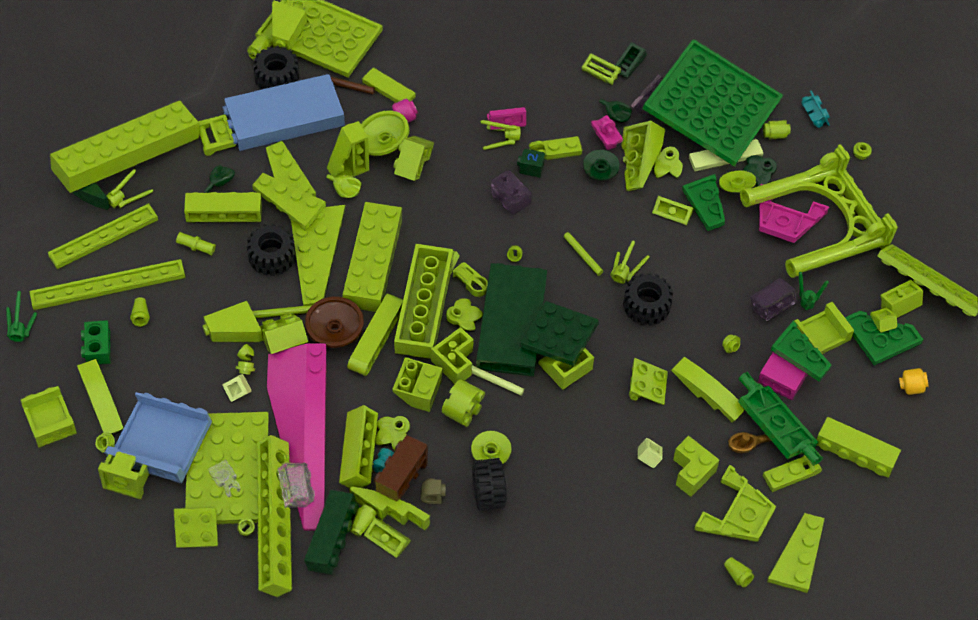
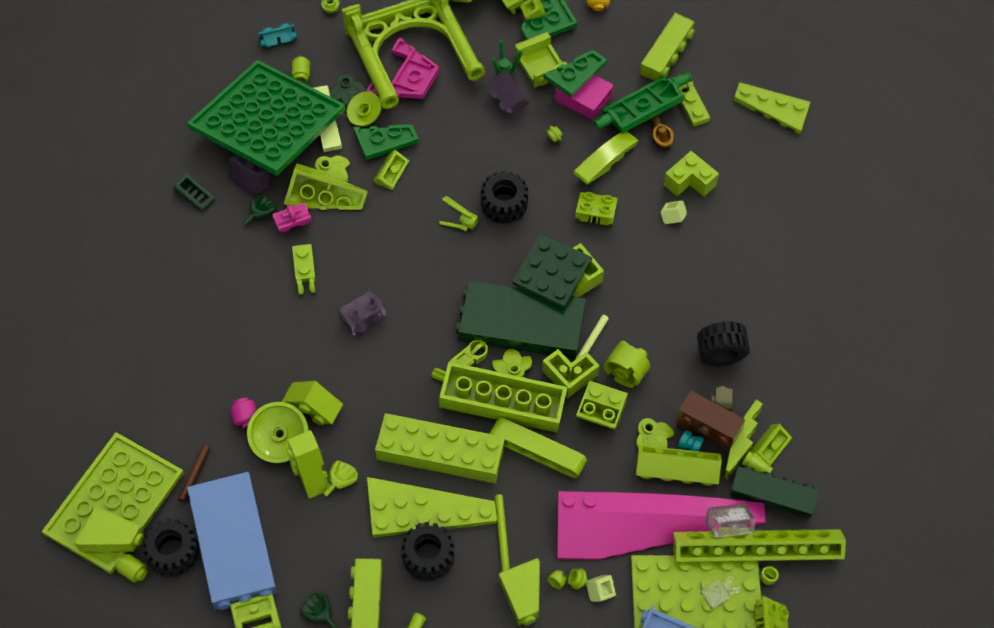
camera: 85 degrees left, 5 degrees up
lime wing [253,173,326,231] -> none
lime slope [260,313,308,354] -> none
lime wing [266,141,316,197] -> none
reddish brown dish [305,296,364,348] -> none
lime tile [362,68,416,103] -> none
lime dish [471,431,511,464] -> none
lime plant [480,120,520,150] -> none
dark pink panel [487,107,526,130] -> none
lime hinge [507,245,523,262] -> none
dark green brick [517,148,545,178] -> none
lime bar [563,232,603,276] -> none
lime tile [582,53,621,85] -> none
dark green dish [583,150,620,180] -> none
lime wing [694,465,776,542] -> none
lime cone [724,557,754,587] -> none

